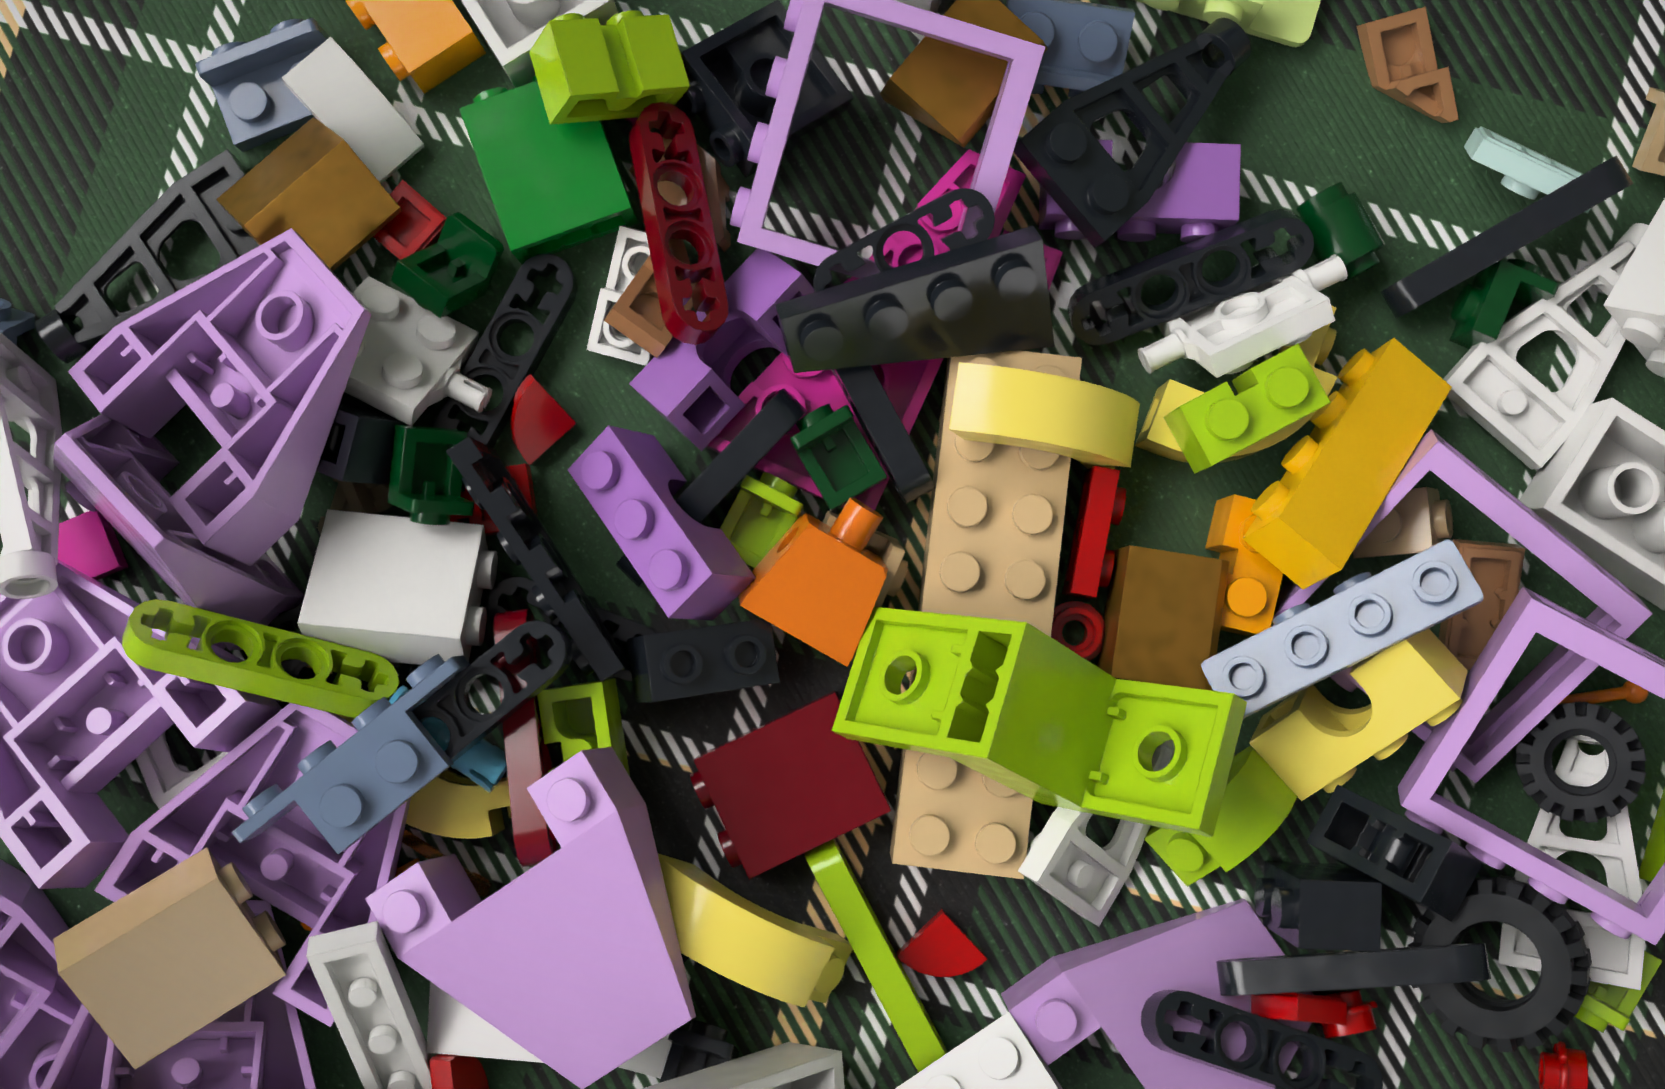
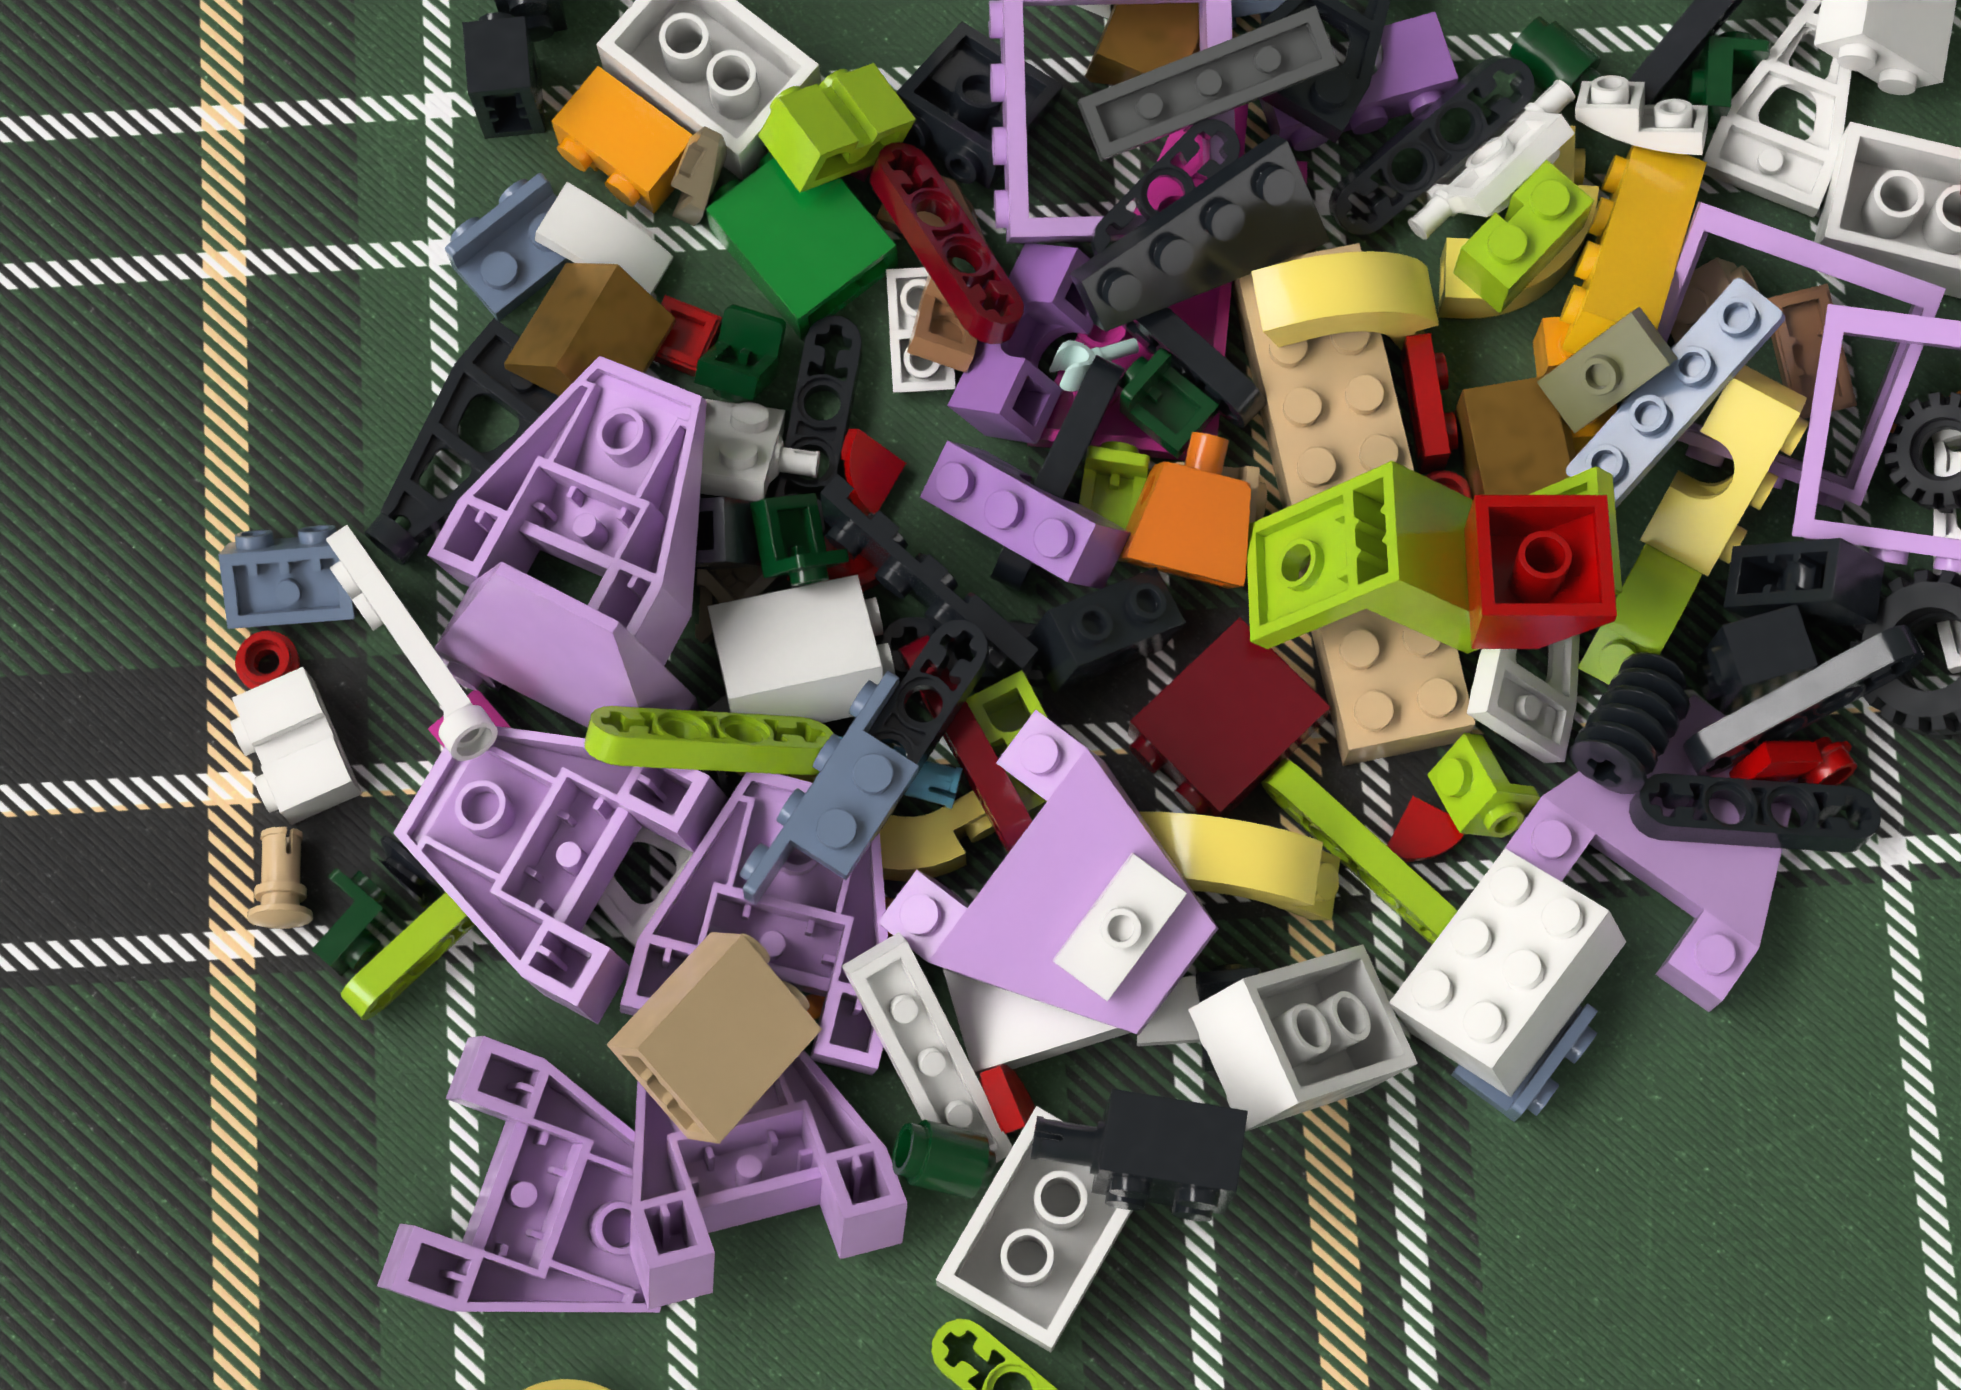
camera: 15 degrees left, 10 degrees down
none -> dark tan slope [671,126,727,226]
none -> light aqua hand [1049,338,1139,392]
none -> white plate [1053,853,1187,1001]
none -> dark grey plate [1077,6,1339,162]
none -> lime bracket [1427,733,1540,838]
none -> red slope [1464,495,1617,649]
none -> olive plate [1537,306,1678,434]
none -> black piece [1569,652,1691,794]
none -> white slope [1575,75,1708,155]

